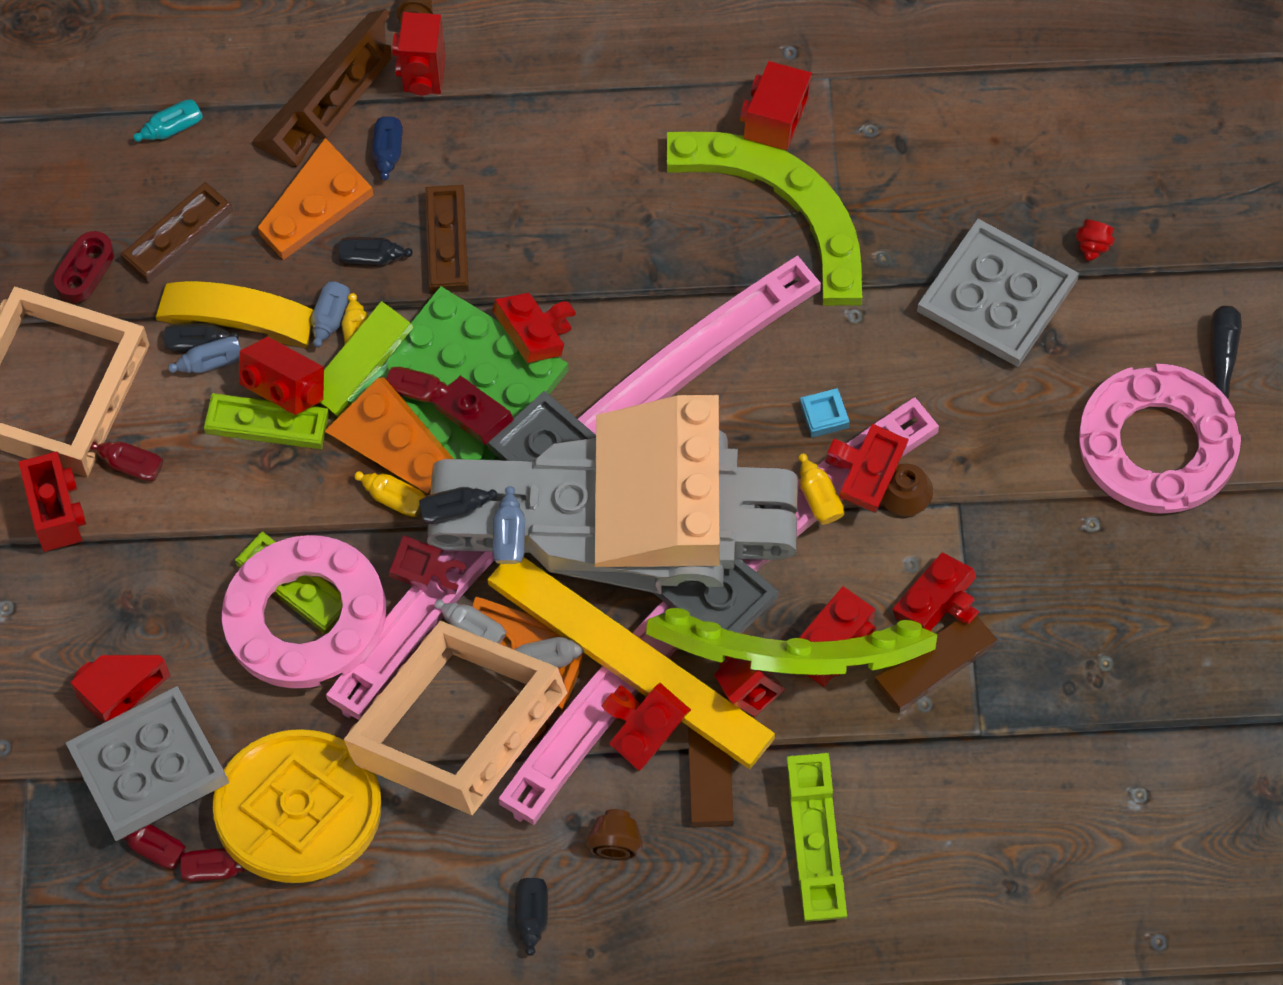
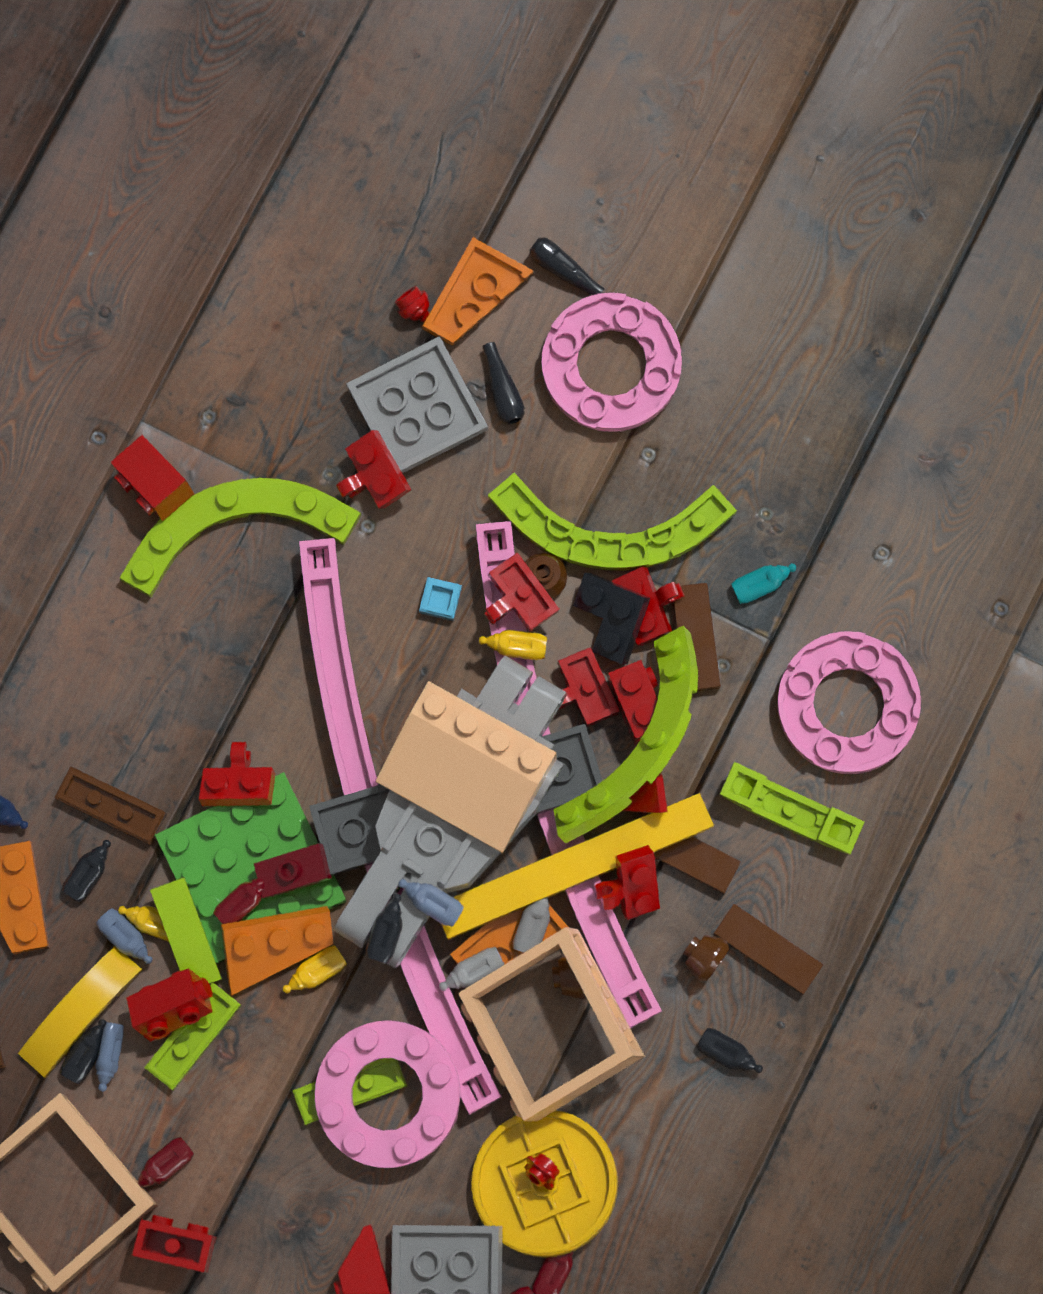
camera: 60 degrees left, 15 degrees up
dark red plate [388,535,466,594] -> none
none -> red plate [336,430,412,509]
none -> orange wing [422,237,534,346]
none -> black piece [482,342,525,424]
none -> lime plate [488,472,737,570]
none -> red plate [524,1153,560,1190]
none -> red plate [557,647,619,727]
none -> black plate [573,573,651,664]
none -> reddish brown tile [713,904,824,995]
none -> teal piece [731,563,796,604]
none -> bright pink plate [777,631,921,774]

